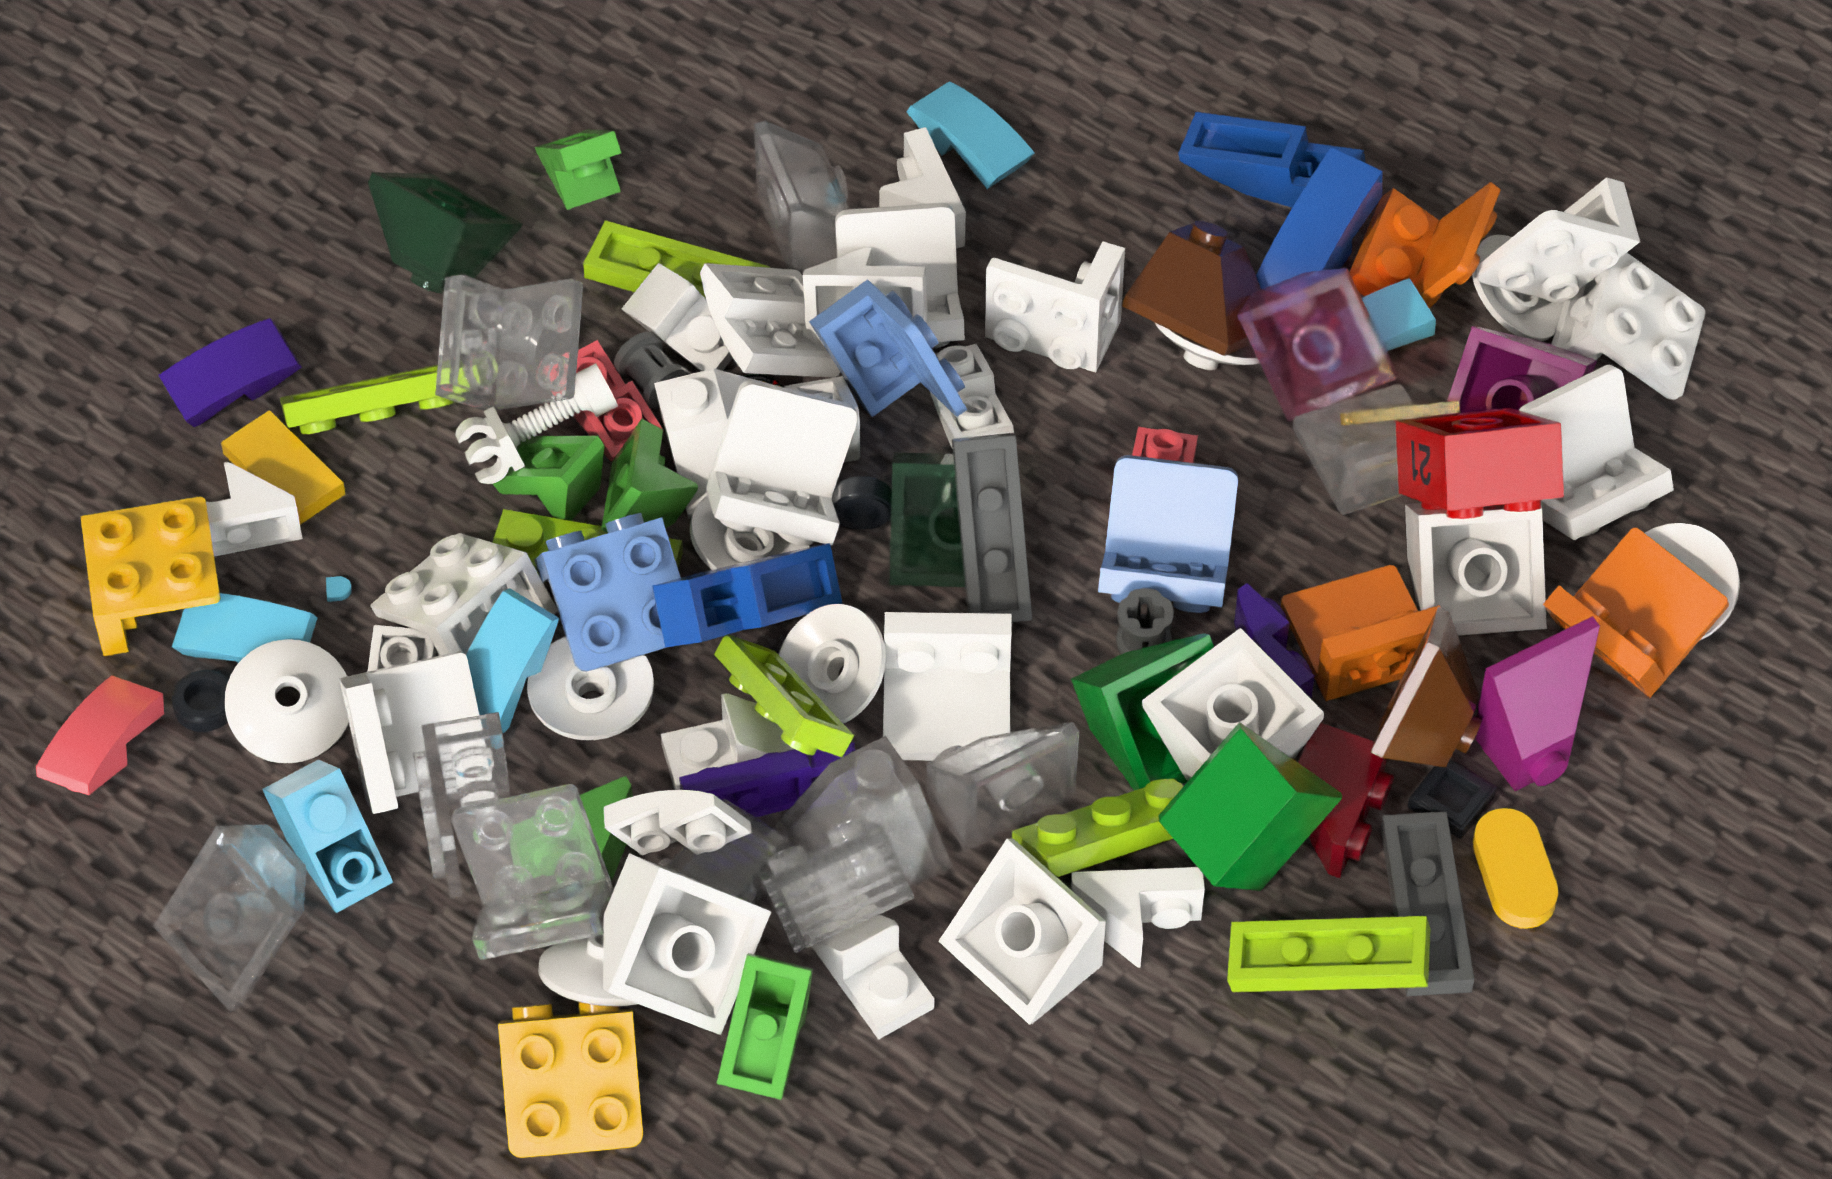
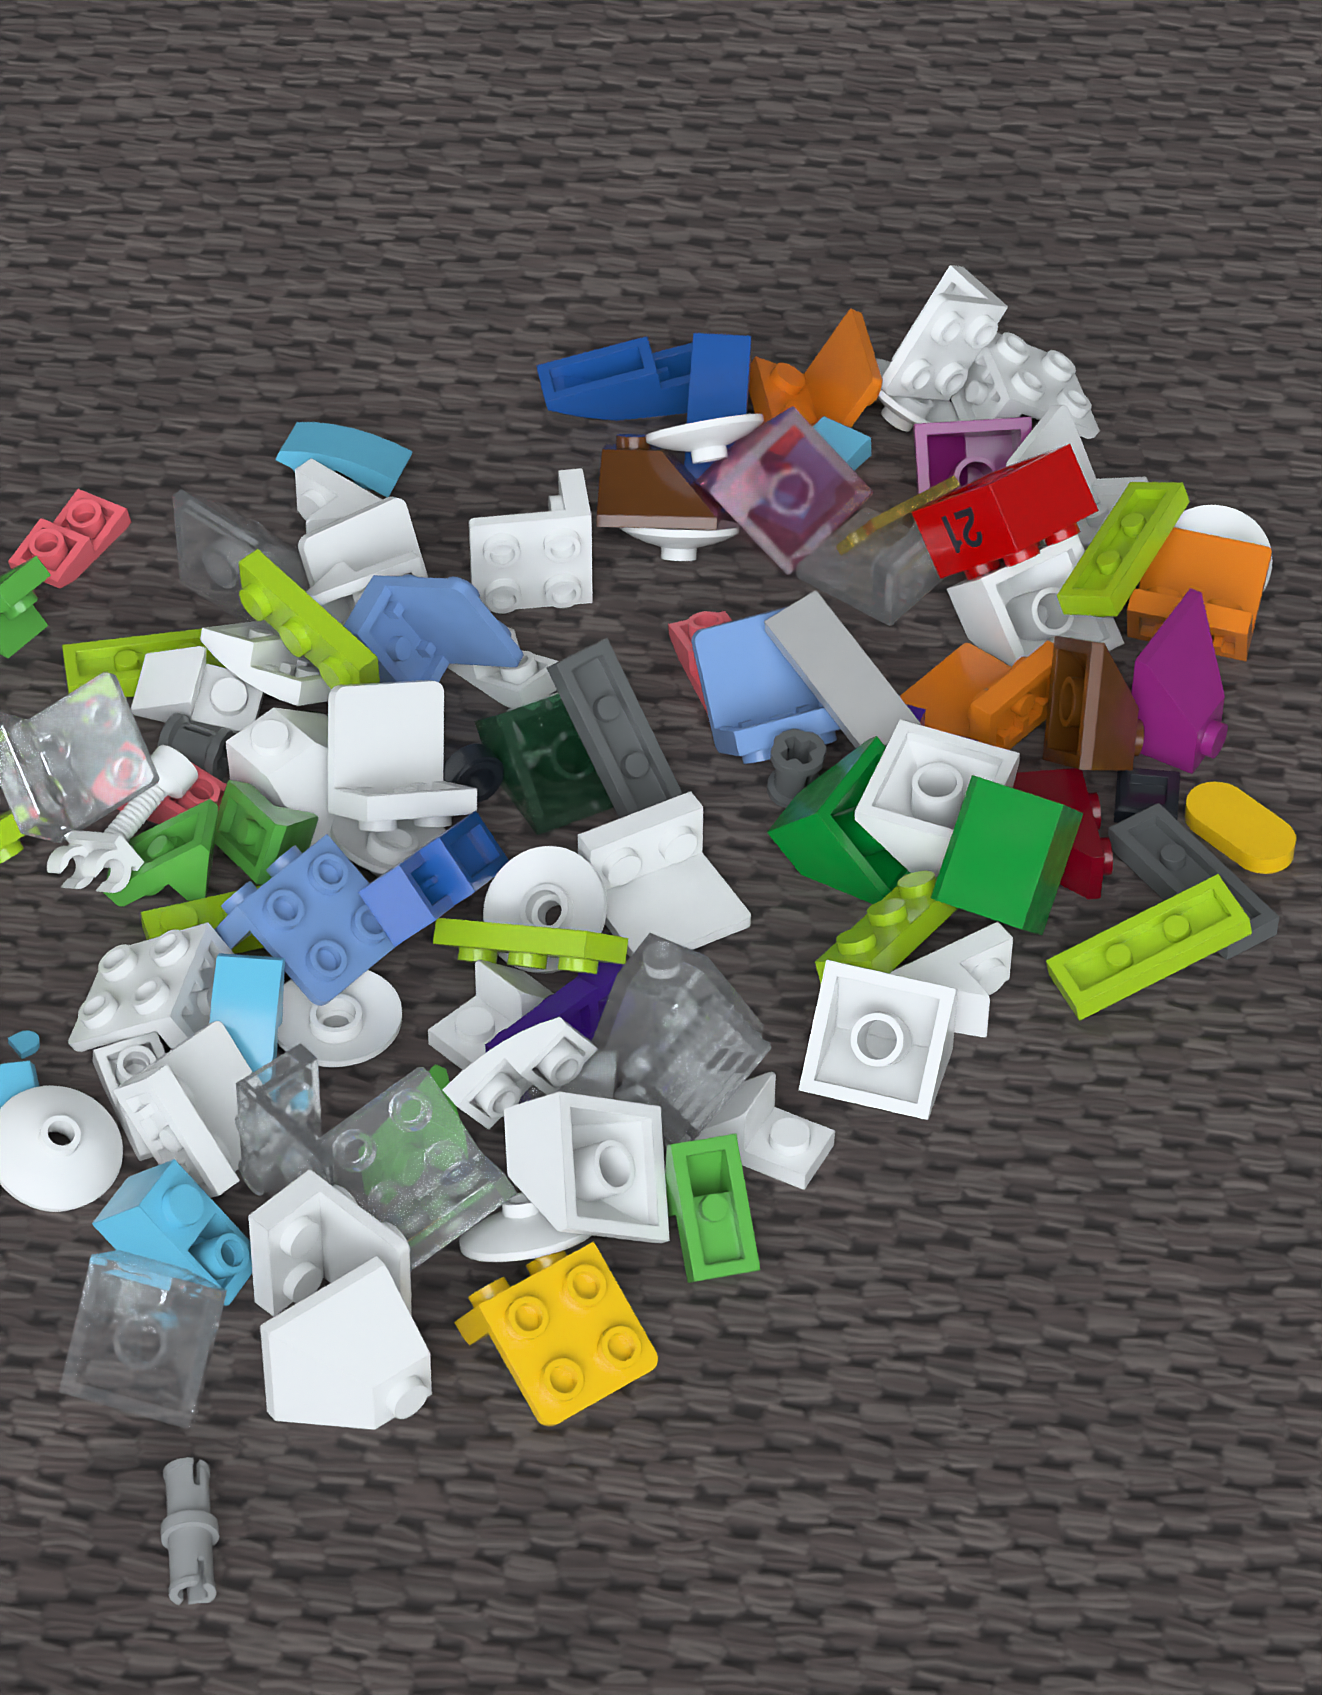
camera: 30 degrees left, 10 degrees down
clear slope [926,722,1079,852] -> none
none -> coral slope [8,489,132,589]
none -> light grey pin [160,1457,219,1605]
none -> lime plate [239,549,380,689]
none -> white bracket [248,1169,412,1317]
none -> white slope [260,1256,432,1429]
none -> white dish [646,414,764,464]
none -> light grey tile [764,590,921,748]
none -> lime plate [1057,482,1190,617]

